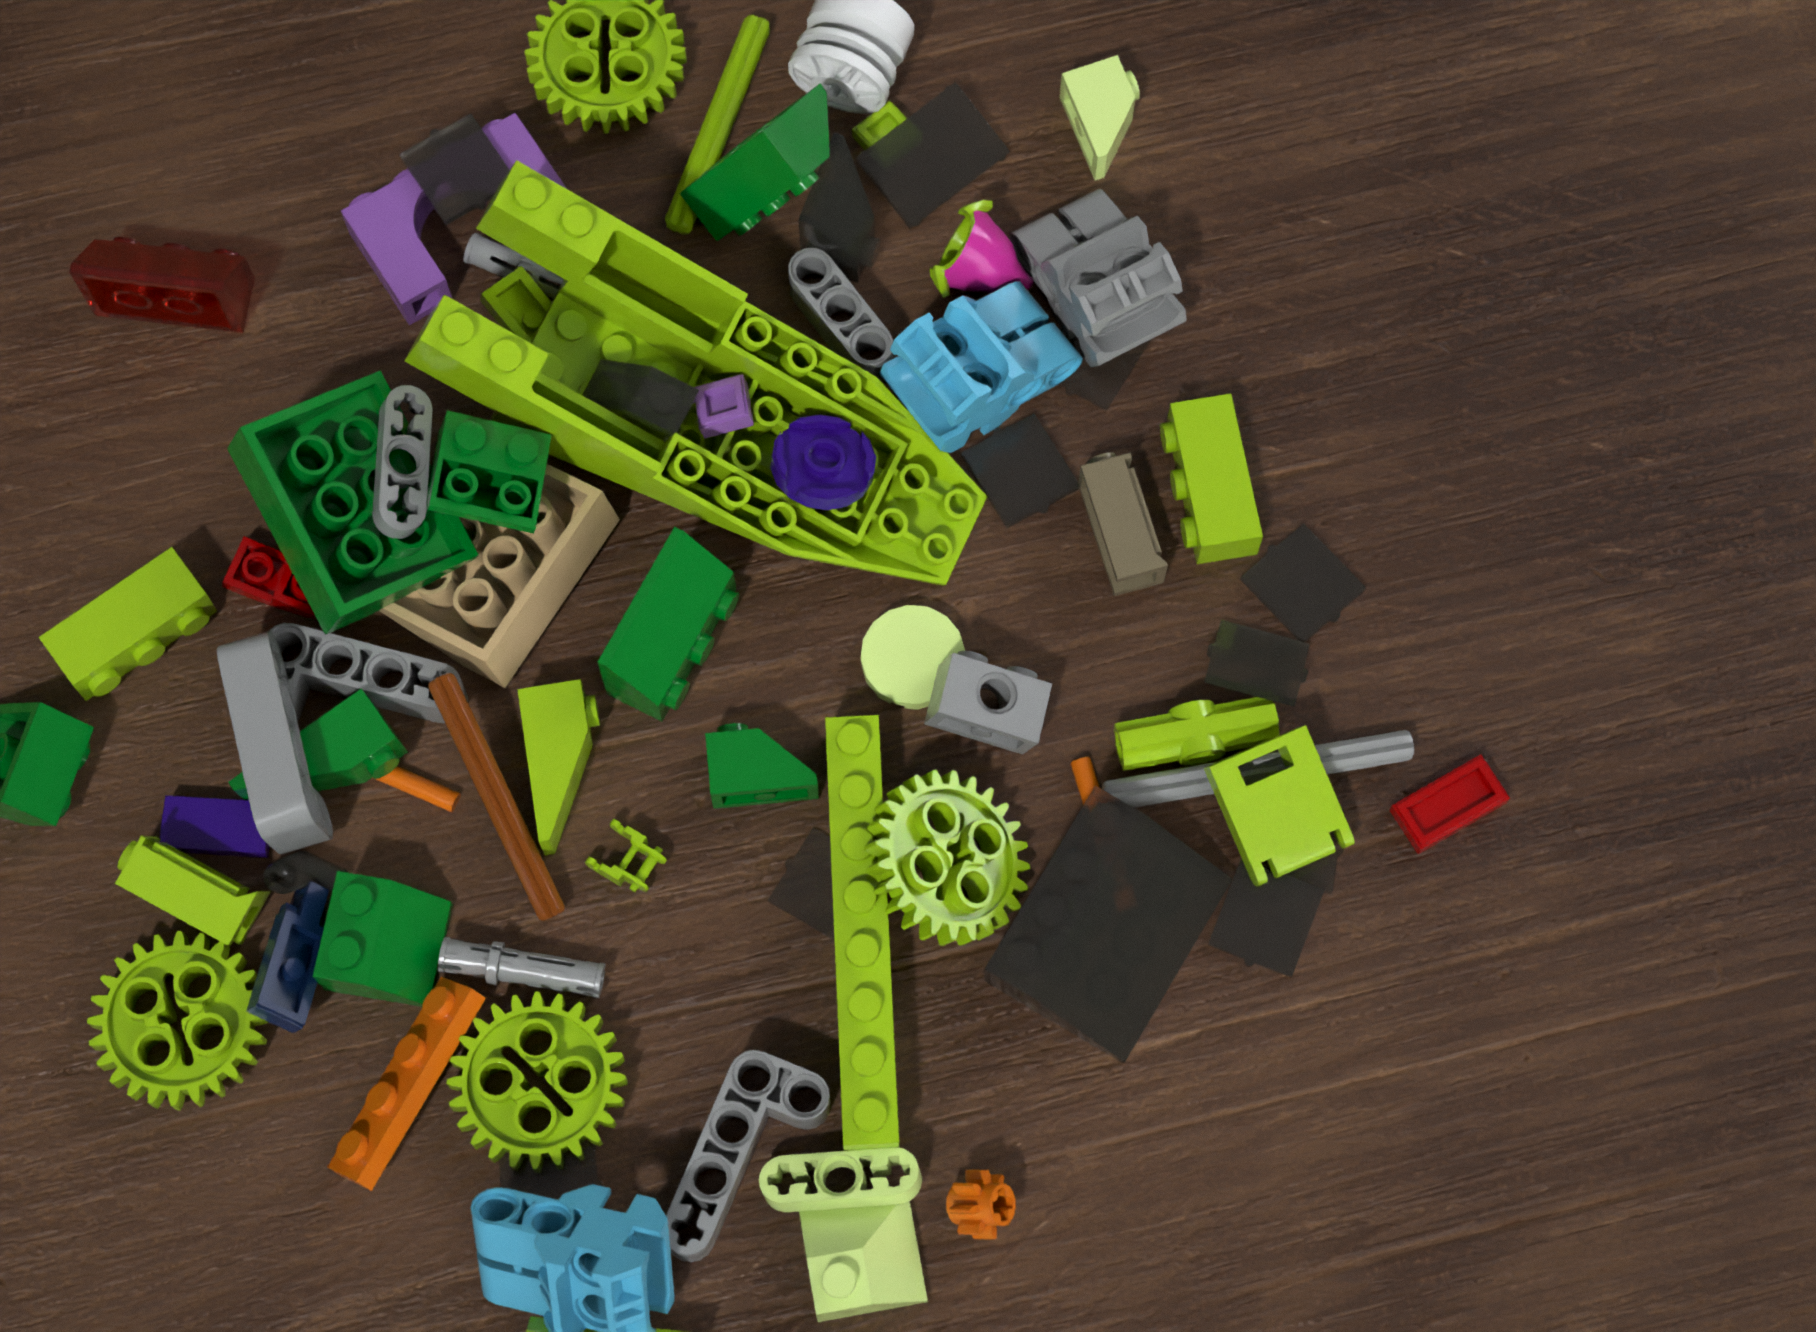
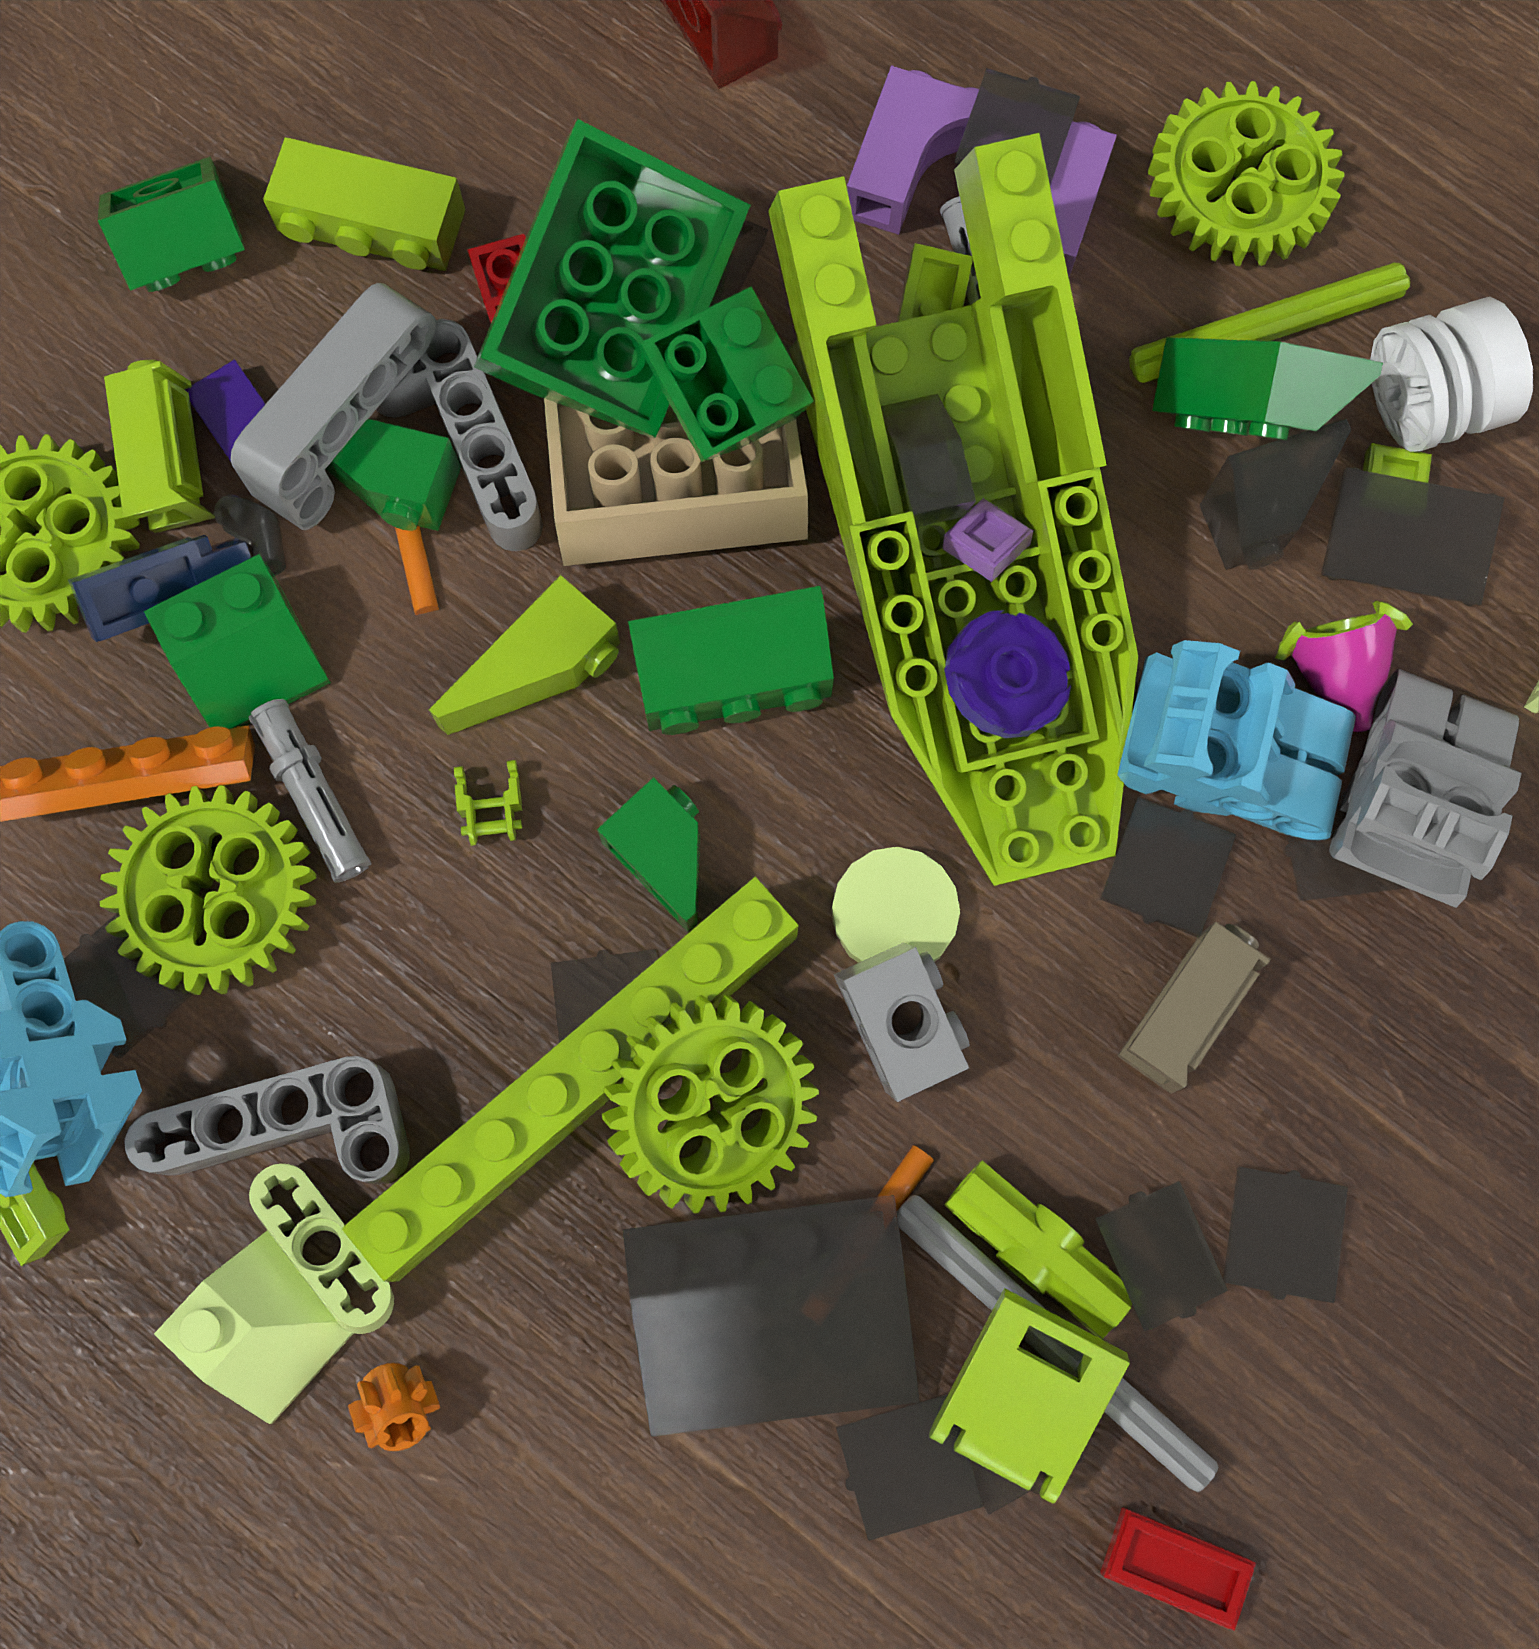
camera: 50 degrees right, 5 degrees up
light grey beam [373,385,433,539] -> none
dark orange axle [428,673,565,921] -> none
light grey beam [788,248,893,383] -> none
lime brick [1160,393,1263,564] -> none

